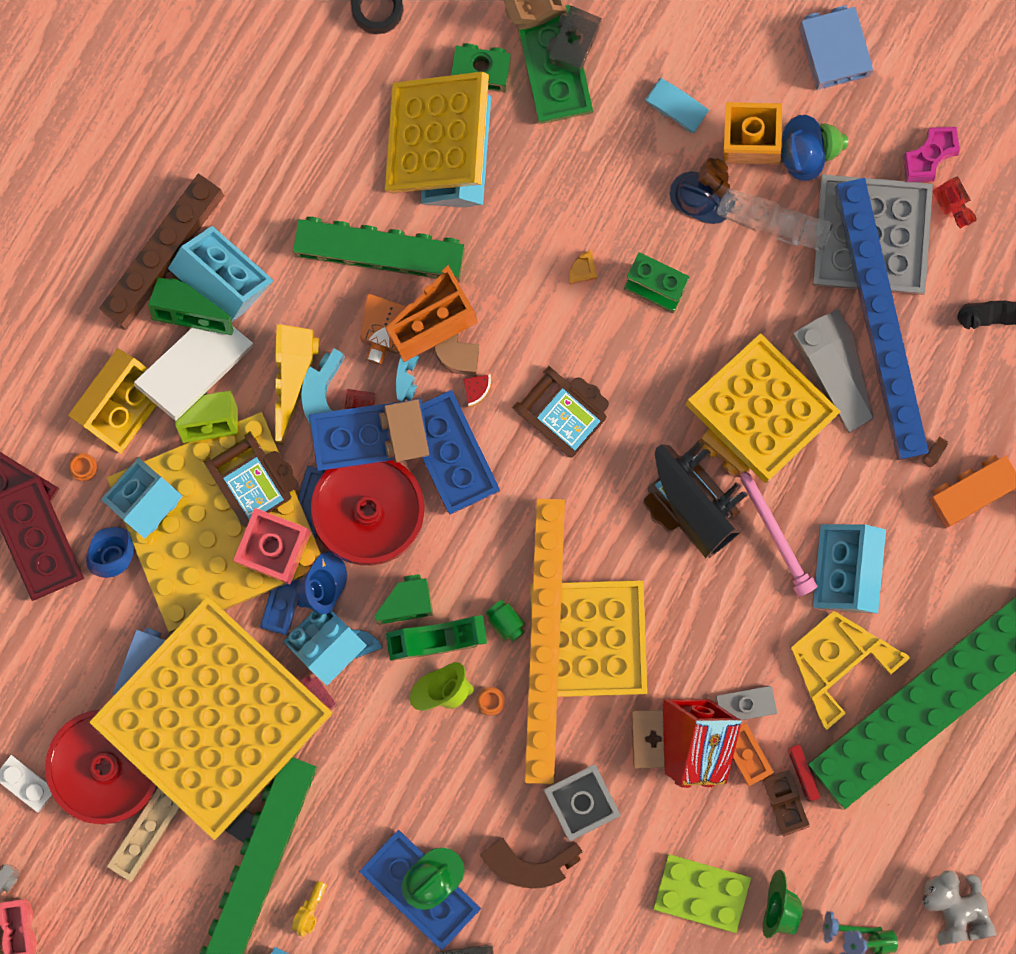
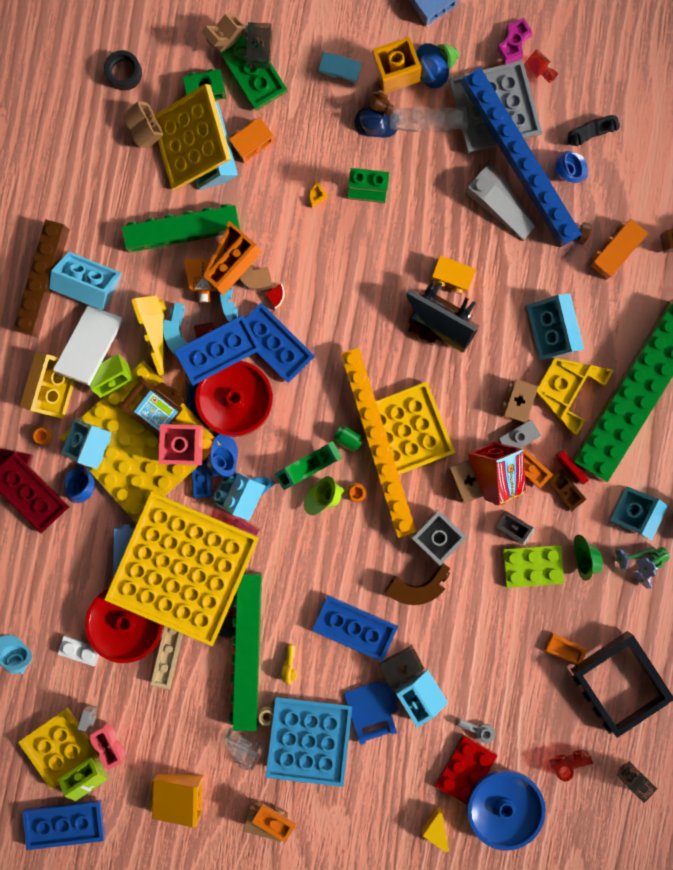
camera: 20 degrees left, 5 degrees up
green slope [148,277,234,335] -> none
green slope [374,574,434,625] -> none
medium nougat brick [379,399,429,463] -> none
green piece [402,847,465,910] -> none
piece [512,366,609,458] -> none
yellow plate [685,333,841,484] -> none
bright pink piece [740,472,818,597] -> none
none -> medium nougat brick [123,101,163,148]
none -> orange brick [229,117,275,163]
none -> light grey slope [496,511,535,545]
none -> medium nougat brick [500,379,539,424]
none -> blue hat [555,151,588,183]
none -> medium azure slope [610,486,668,541]

